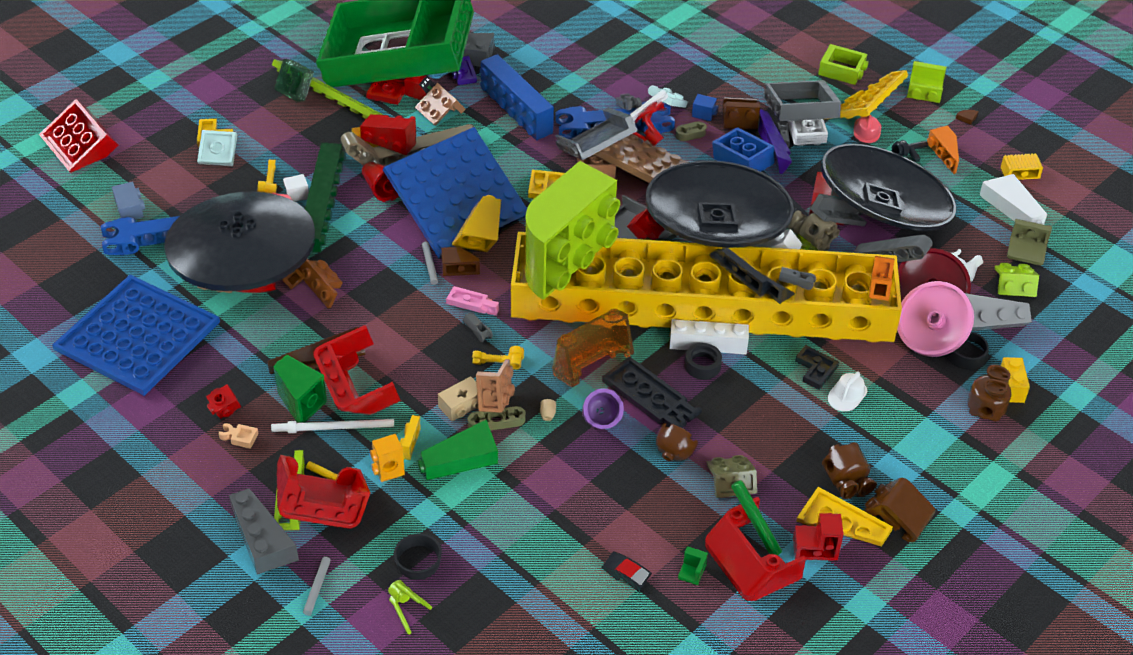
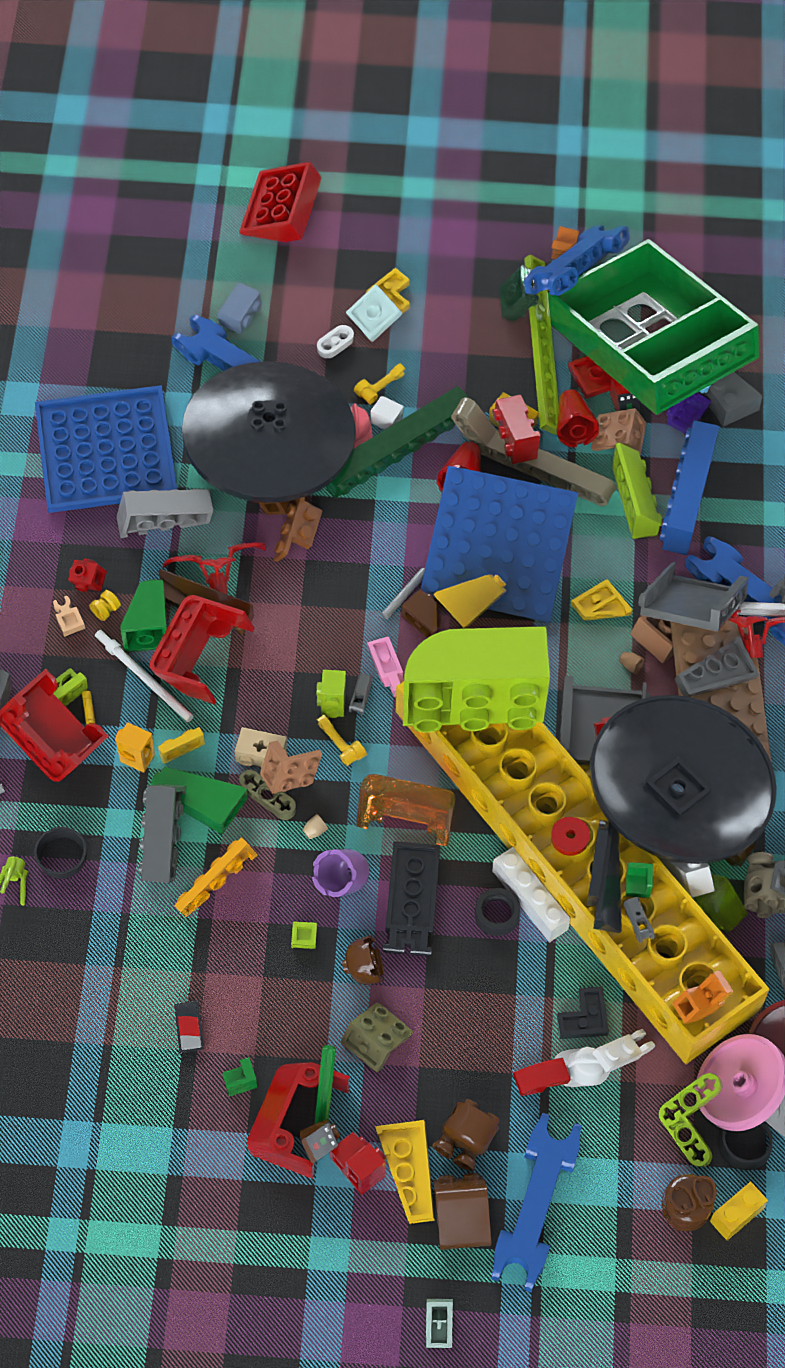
camera: 50 degrees right, 15 degrees up
none -> yellow wheel [89,590,121,621]
none -> light grey wedge [116,489,213,538]
none -> dark grey wedge [139,784,187,883]
none -> red plant [163,542,266,594]
none -> light orange wing [174,837,258,917]
none -> lime plate [291,922,317,949]
none -> slope [300,1119,340,1163]
none -> white plate [317,325,354,358]
none -> lime brick [317,670,346,718]
none -> sand green slope [426,1299,453,1348]
none -> blue piece [491,1113,582,1292]
none -> red slope [513,1058,571,1096]
none -> blue piece [524,225,630,296]
none -> orange brick [551,226,581,259]
none -> red piece [551,817,590,856]
none -> red cone [556,390,599,447]
none -> white hinge [593,1029,655,1073]
none -> lime slope [612,443,662,539]
none -> green panel [625,862,653,898]
none -> lime beam [659,1073,723,1167]
none -> dark grey wing [675,636,759,697]

